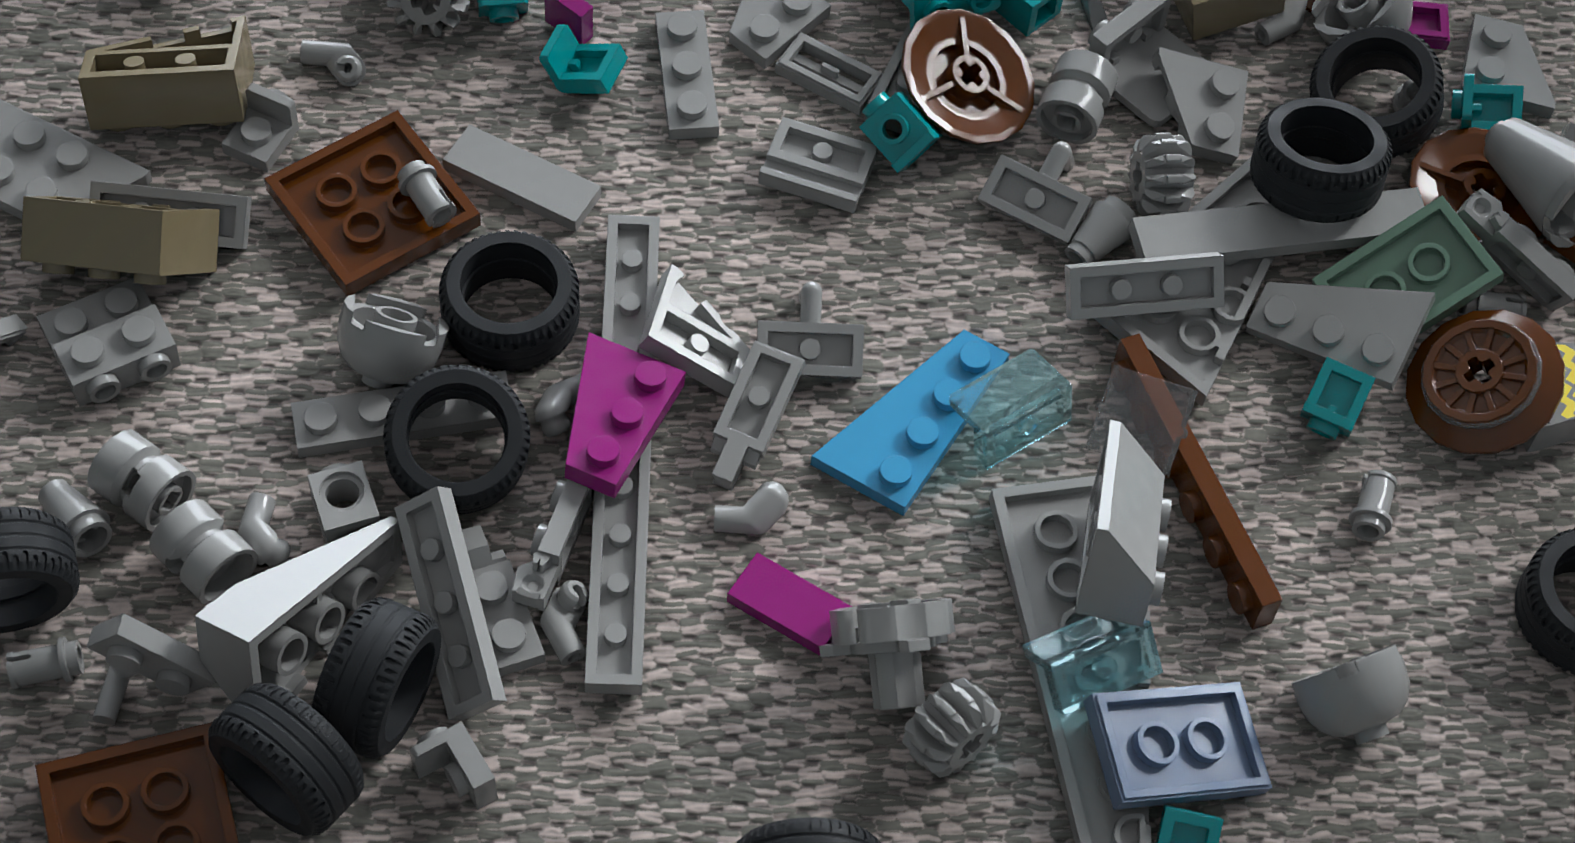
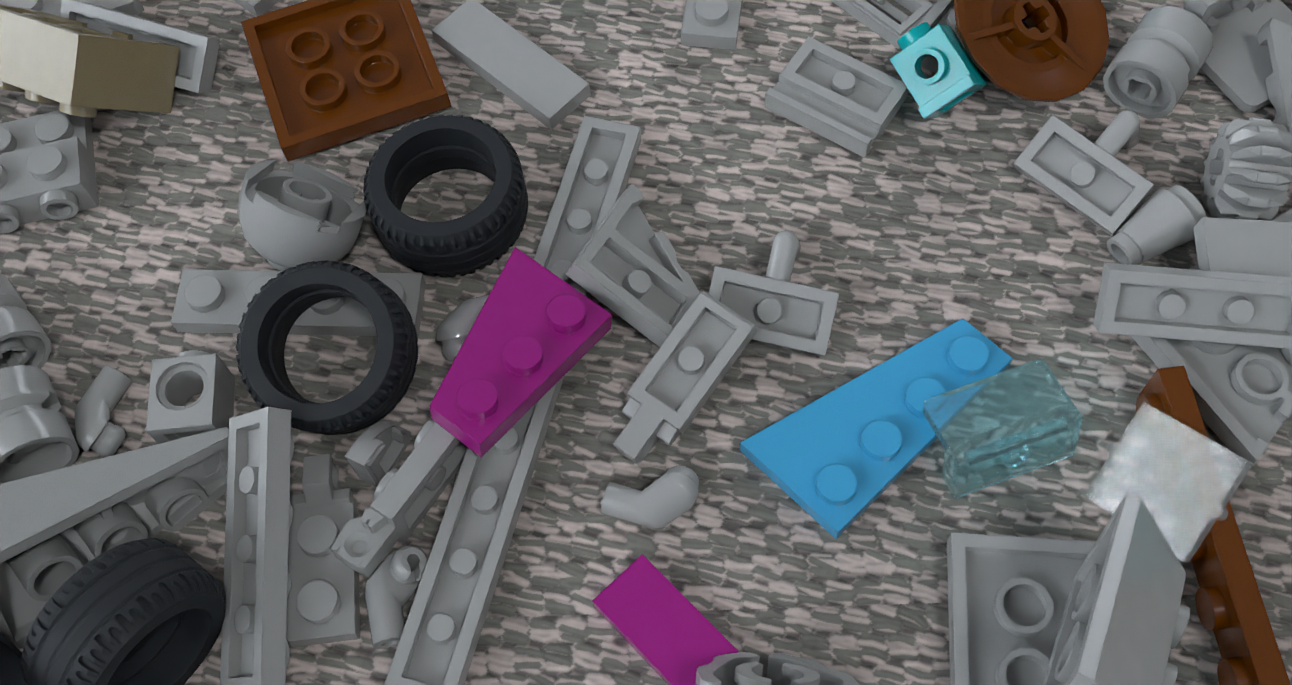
camera: 25 degrees right, 5 degrees up
light grey pin [397,160,457,228] -> none
none -> light grey tile [344,421,412,487]

